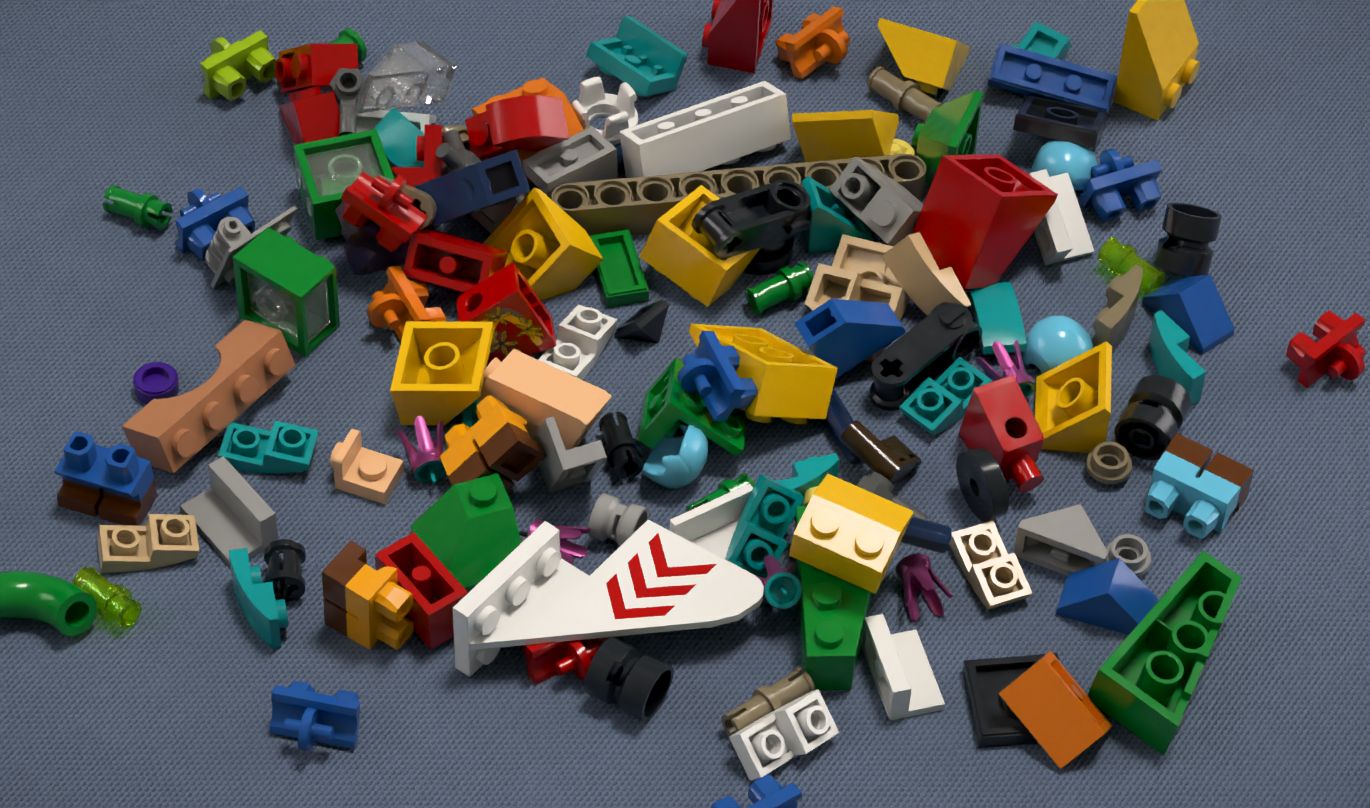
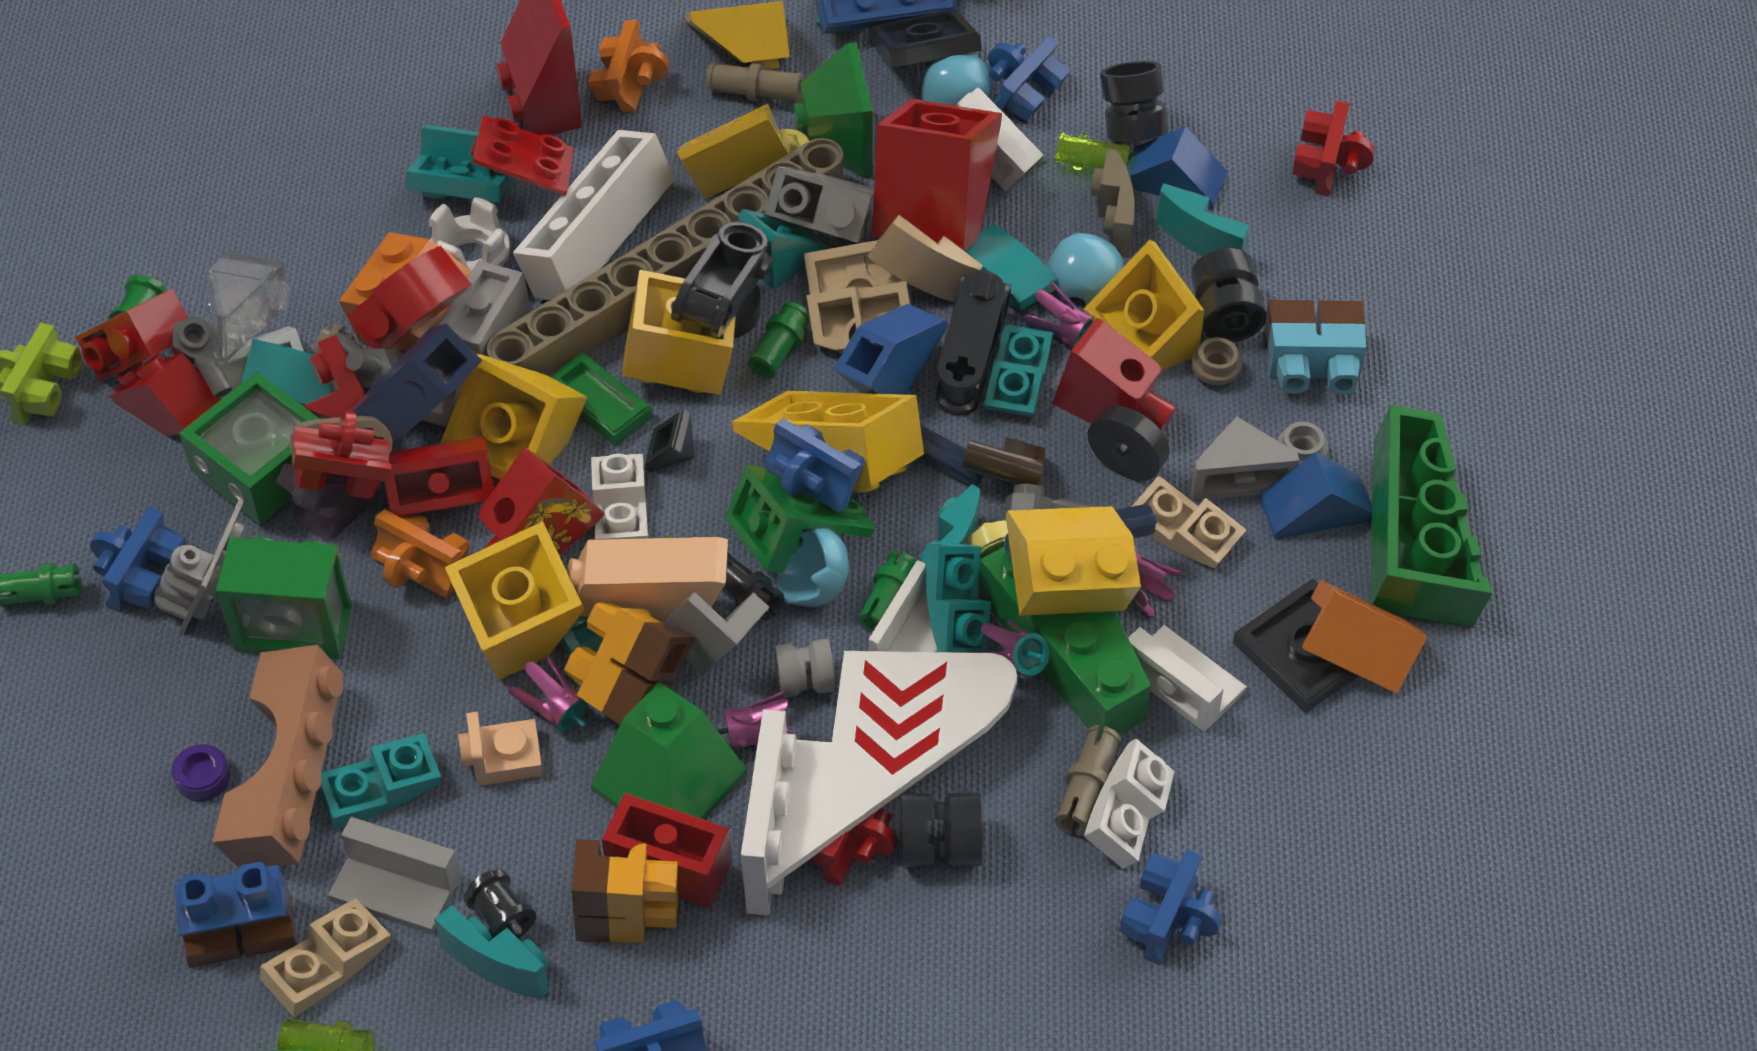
camera: 30 degrees left, 5 degrees up
none -> red hinge [470,115,574,196]

